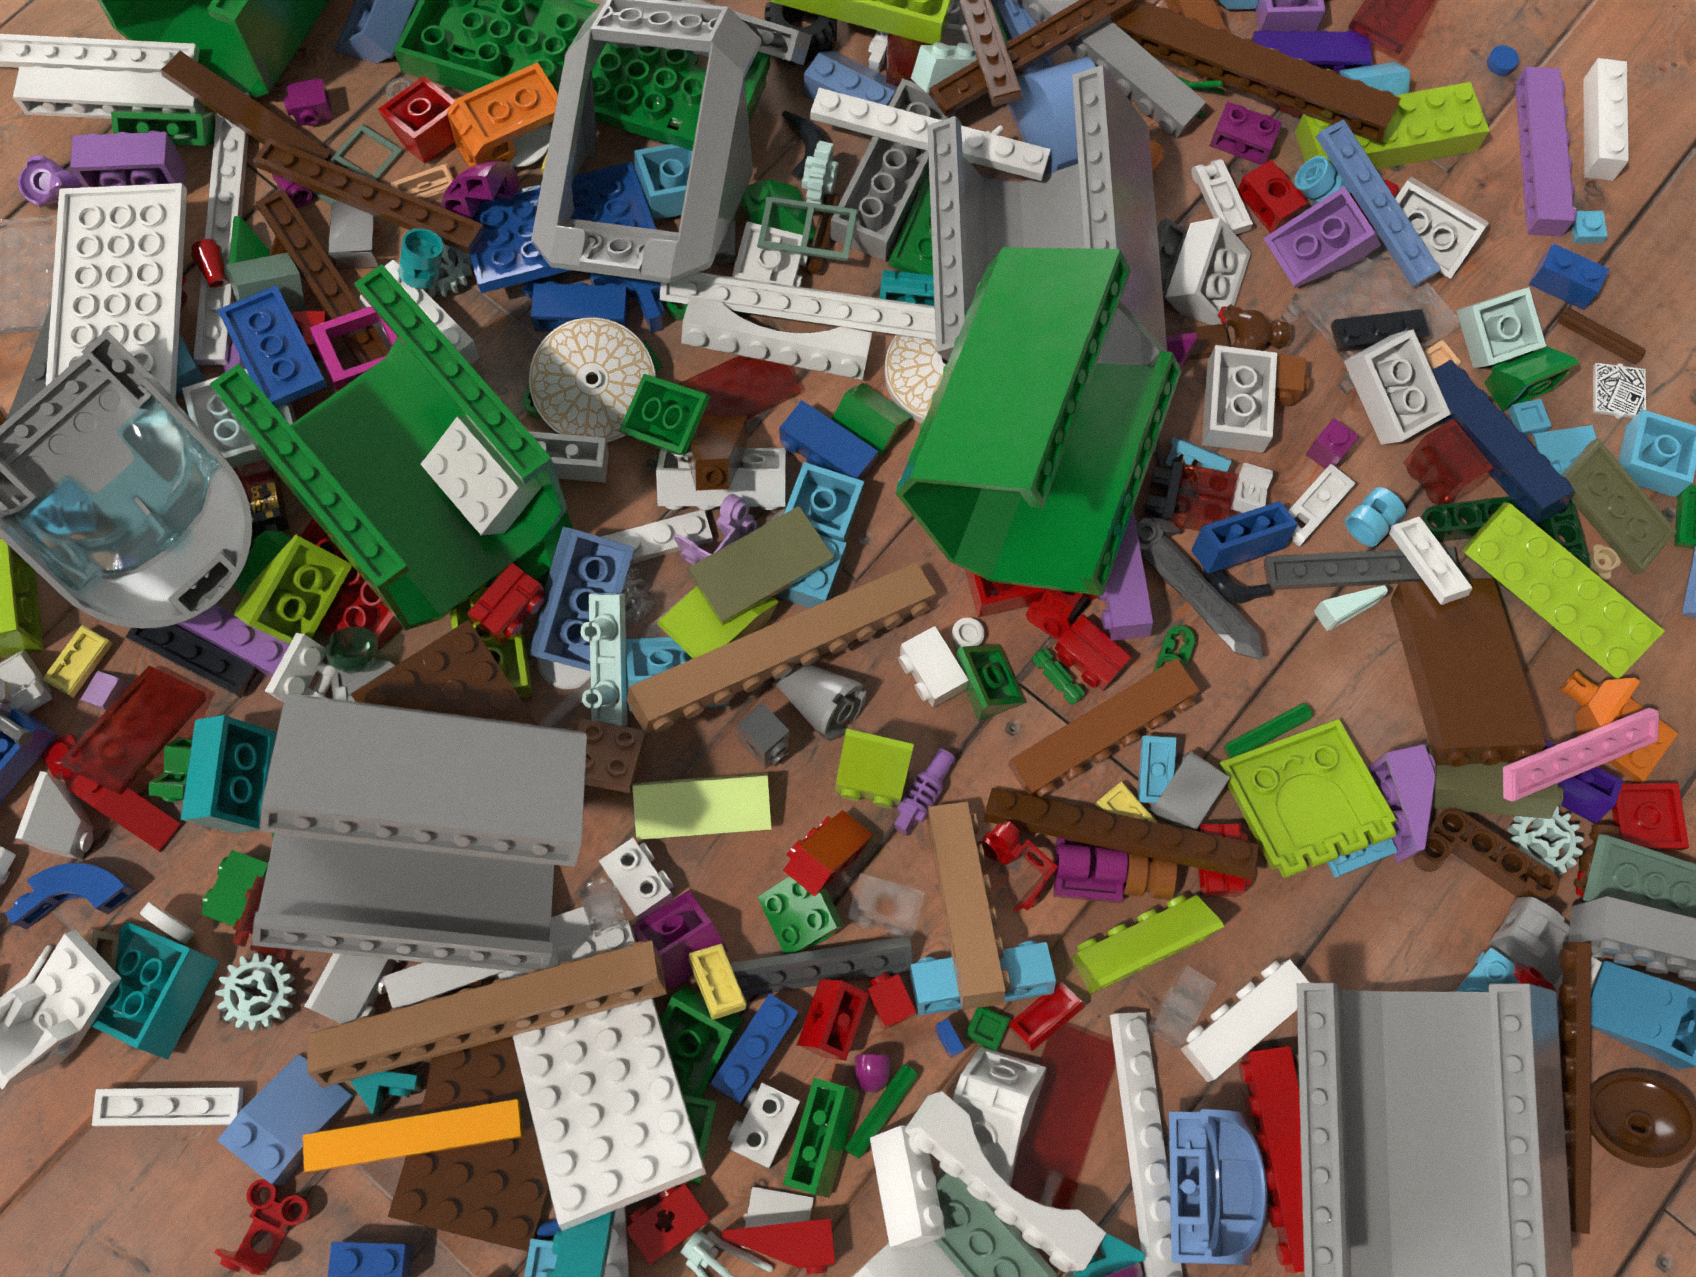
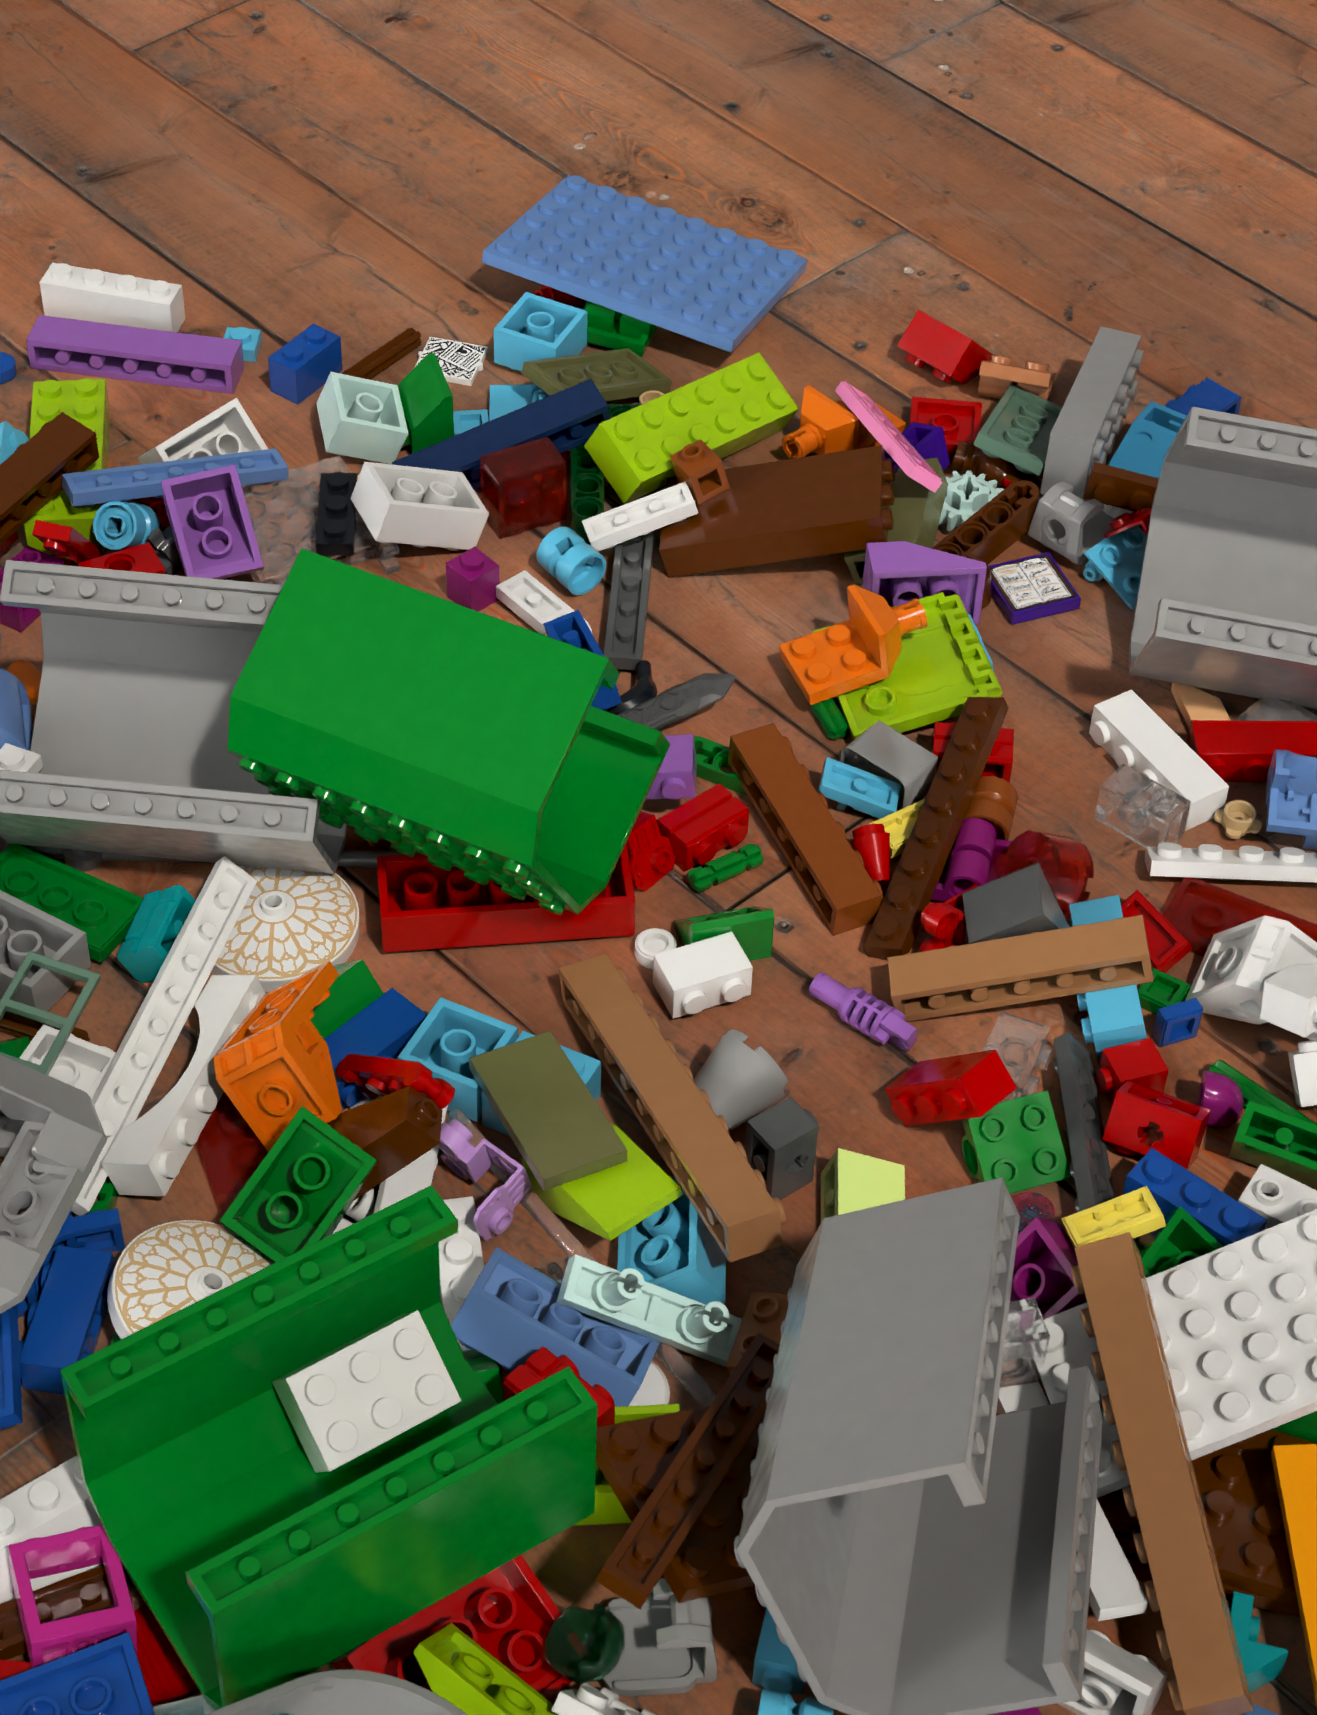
camera: 80 degrees left, 25 degrees down
lime slope [835,728,914,809] -> none
lime slope [1072,894,1224,995] -> none
light aqua slope [1314,585,1388,631] -> none
none -> red plate [32,520,102,566]
none -> orange bracket [213,961,342,1152]
none -> red plate [336,1054,455,1109]
none -> reddish brown plate [595,1332,780,1609]
none -> dark orange brick [669,439,730,505]
none -> orange plate [779,584,927,706]
none -> red cone [850,824,891,886]
none -> dark grey slope [962,862,1069,944]
none -> tile [989,552,1081,625]
none -> clear red brick [994,830,1094,918]
none -> clear pink tile [1013,1192,1055,1234]
none -> tan plate [1214,800,1262,839]

